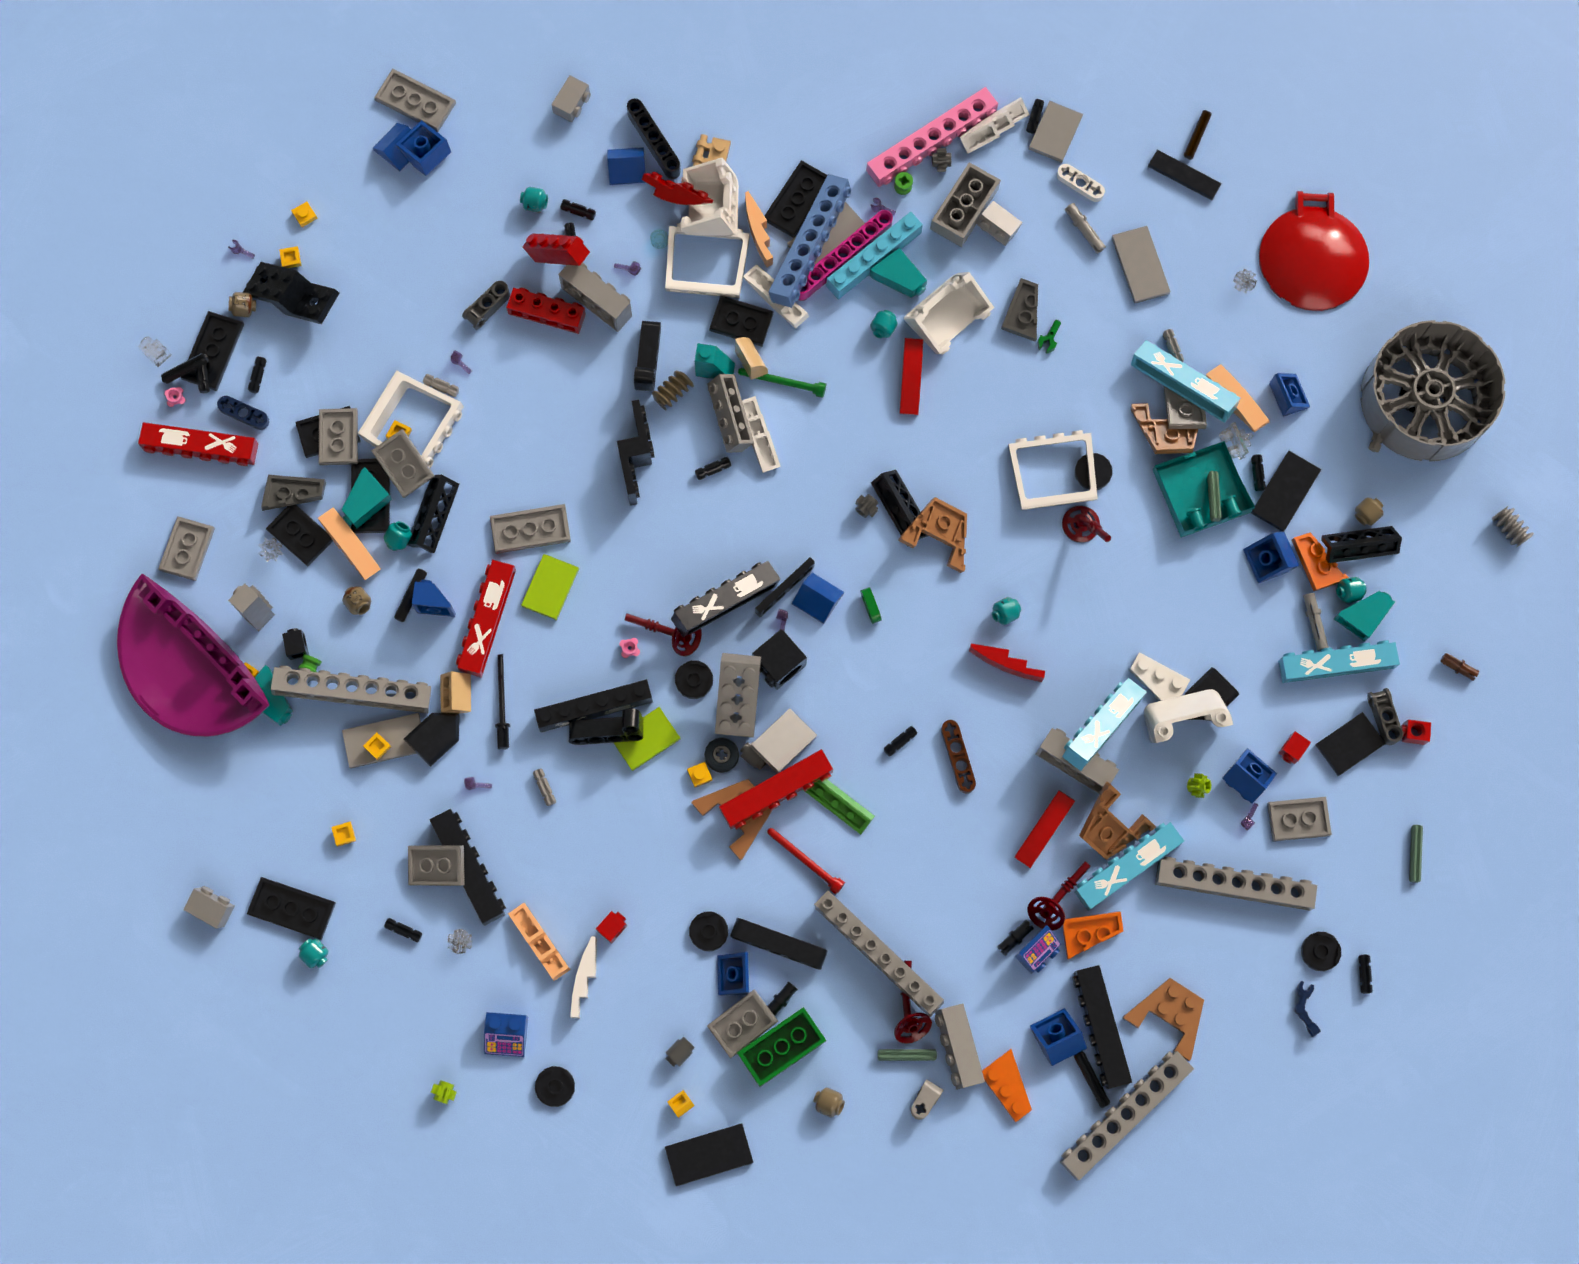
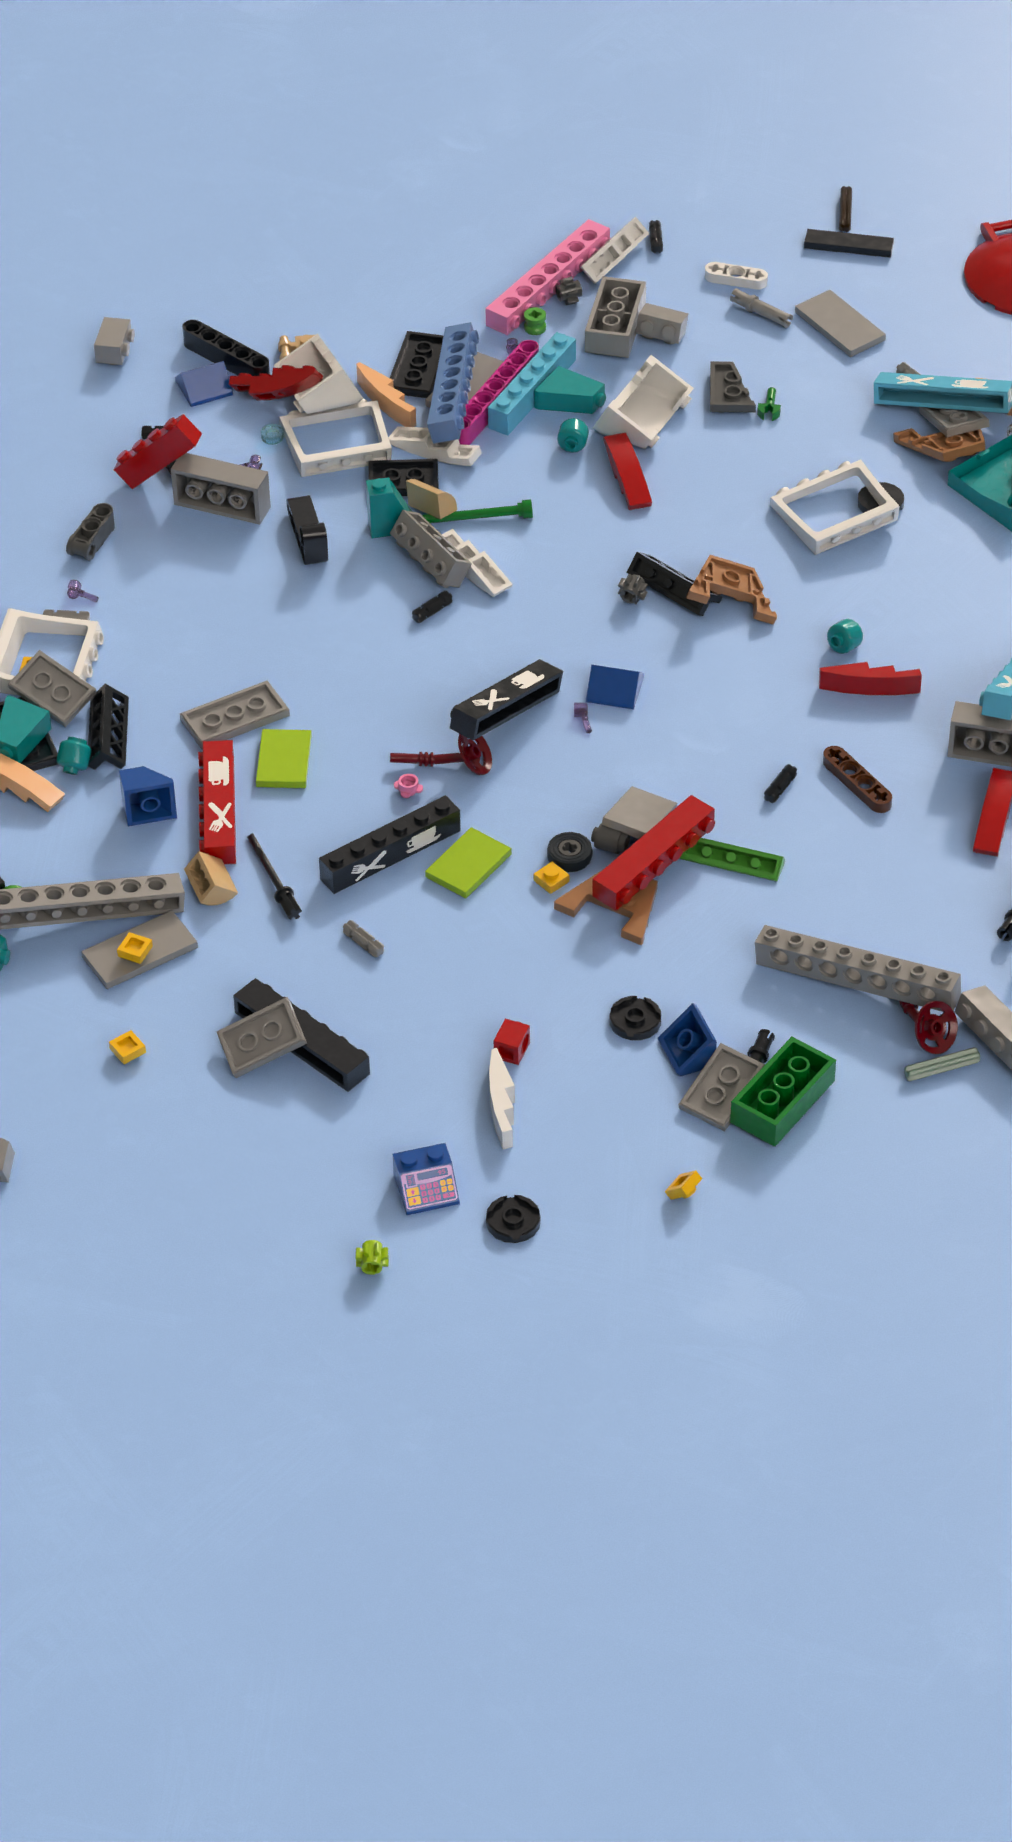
camera: 15 degrees left, 30 degrees down
black tile [247,877,336,940] -> none
teal head [299,938,328,968] -> none
dark tan head [342,586,371,615] -> none
black axle [384,918,422,942] -> none
black axle [394,568,427,622] -> none
black tile [404,713,459,767] -> none
clear gear [447,929,472,954] -> none
clear purple hand [464,777,492,790] -> none
red brick [506,287,586,334] -> none
light nougat slope [508,903,570,981] -> none
teal head [520,187,548,213] -> none
black beam [569,708,644,745] -> none
black bracket [617,400,655,506] -> none
dark tan piece [652,371,694,410] -> none
dark grey brick [665,1037,695,1067] -> none
black tile [665,1123,754,1186] -> none
black tile [675,660,713,699] -> none
light grey brick [715,653,761,737] -> none
black beam [730,918,828,970] -> none
black brick [752,629,807,690] -> none
black tile [755,557,815,617] -> none
red piece [767,828,845,895] -> none
dark tan head [813,1088,845,1118] -> none
green beam [860,587,882,624] -> none
light grey piece [911,1079,943,1120] -> none
light grey tile [1029,101,1083,163] -> none
dark red dish [1062,506,1111,543] -> none
clear gear [1233,269,1257,293] -> none

